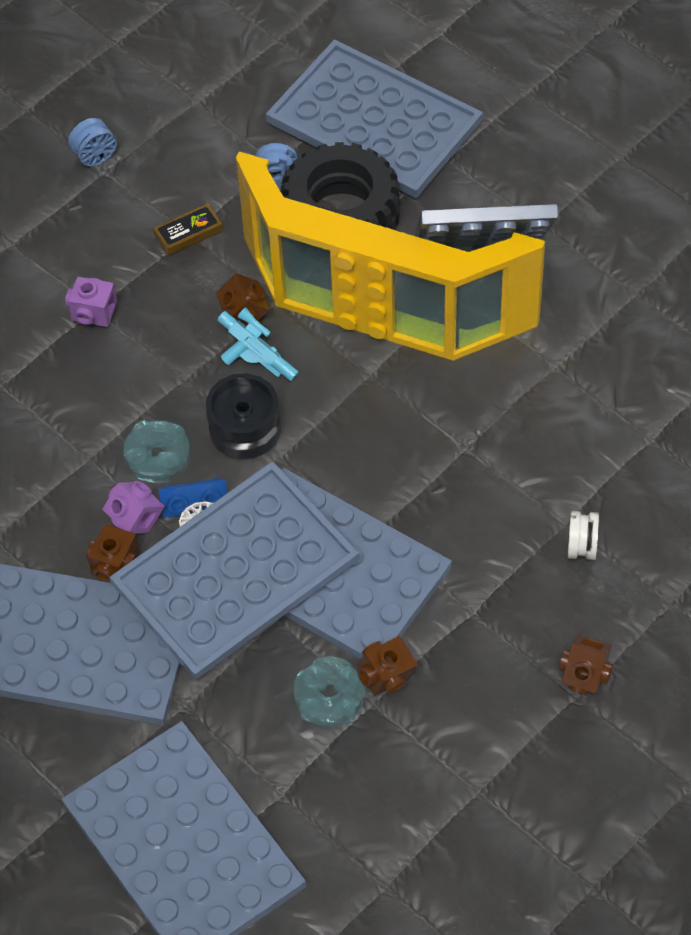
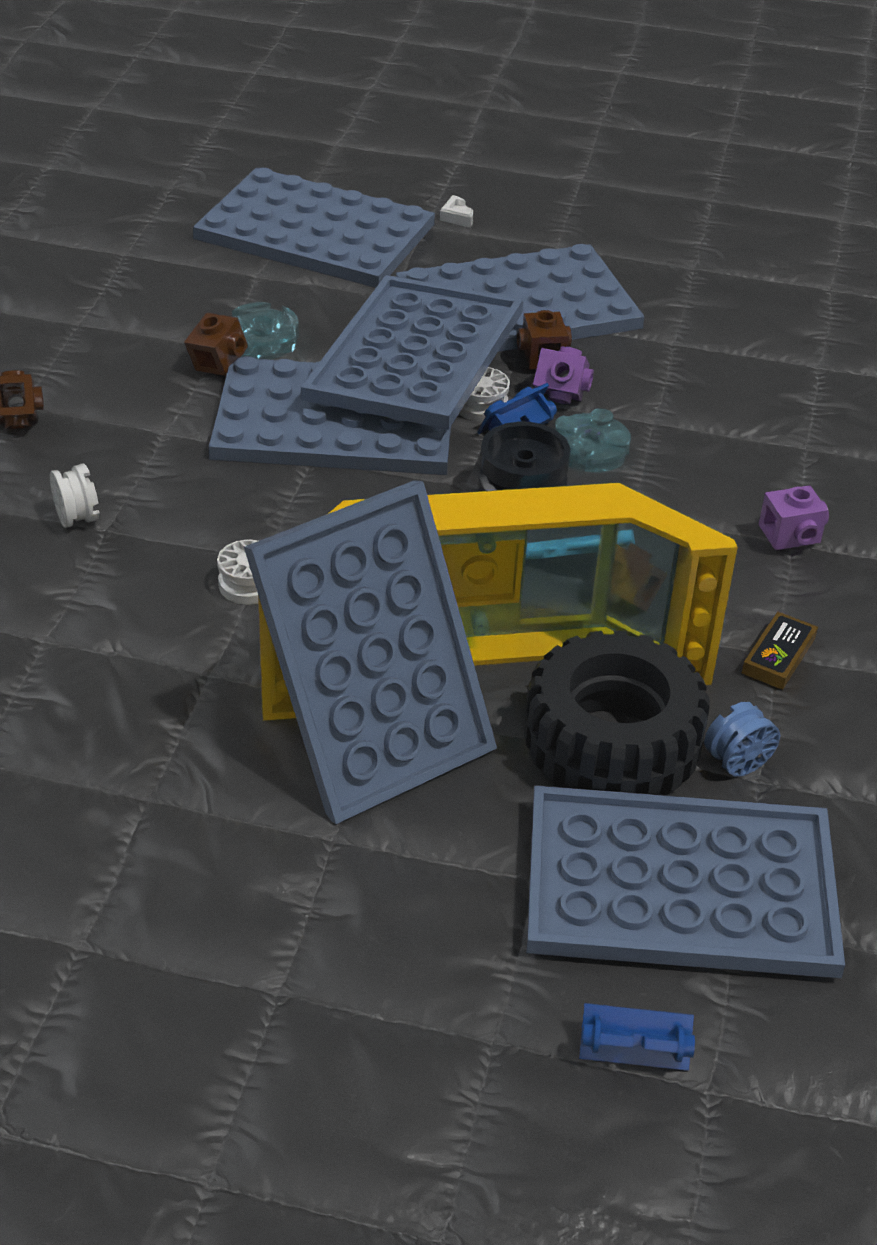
camera: 145 degrees right, 15 degrees down
none -> white wheel [217,539,258,605]
none -> white tile [440,195,473,228]
none -> blue hinge [579,1003,695,1071]

